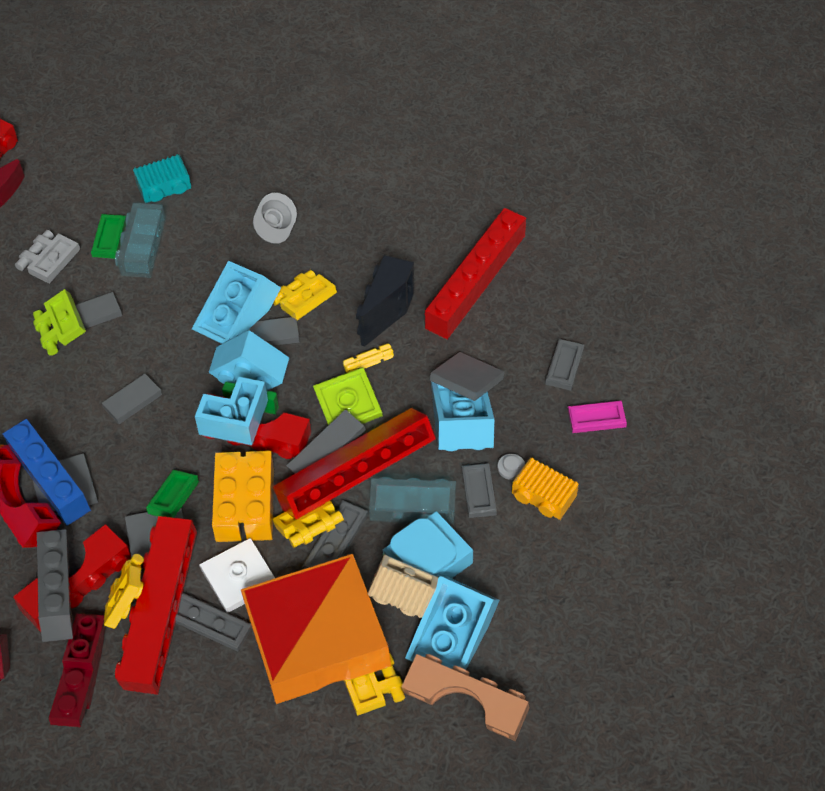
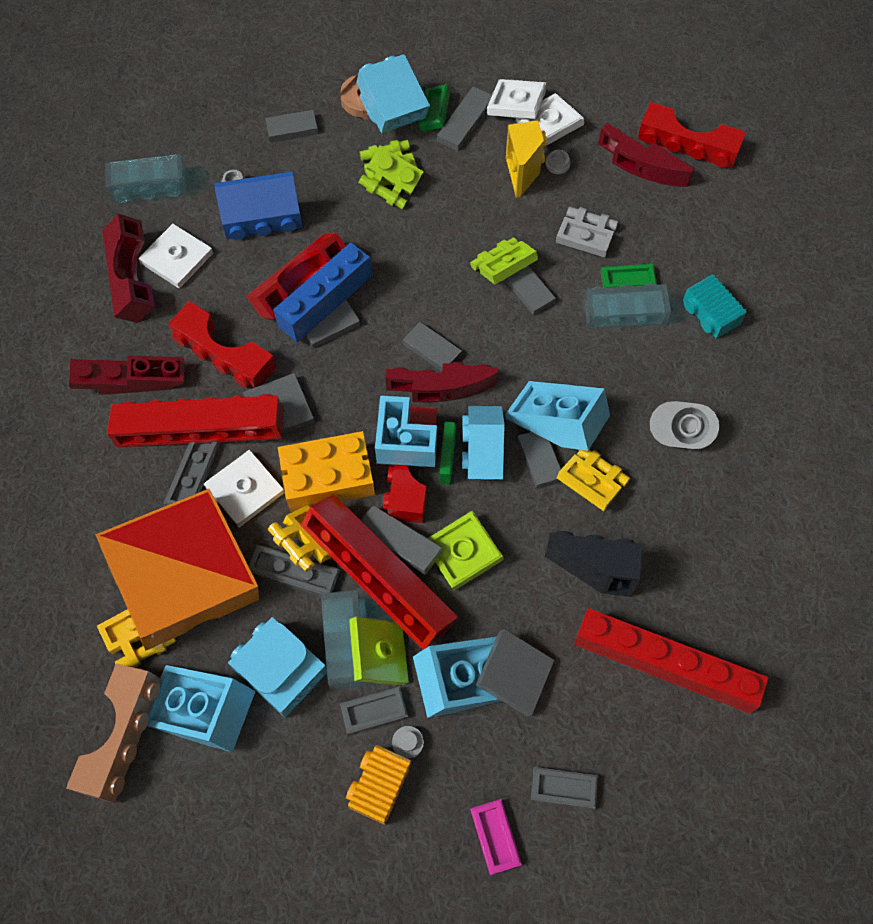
camera: 80 degrees right, 10 degrees up
dark grey arch [37,529,73,642] -> none
yellow plate [104,554,144,629] -> none
green tile [146,470,199,518] -> none
yellow axle [343,343,394,373] -> none
tan brick [368,555,438,618] -> none
none -> lime plate [349,617,409,685]
none -> dark red slope [385,362,498,403]

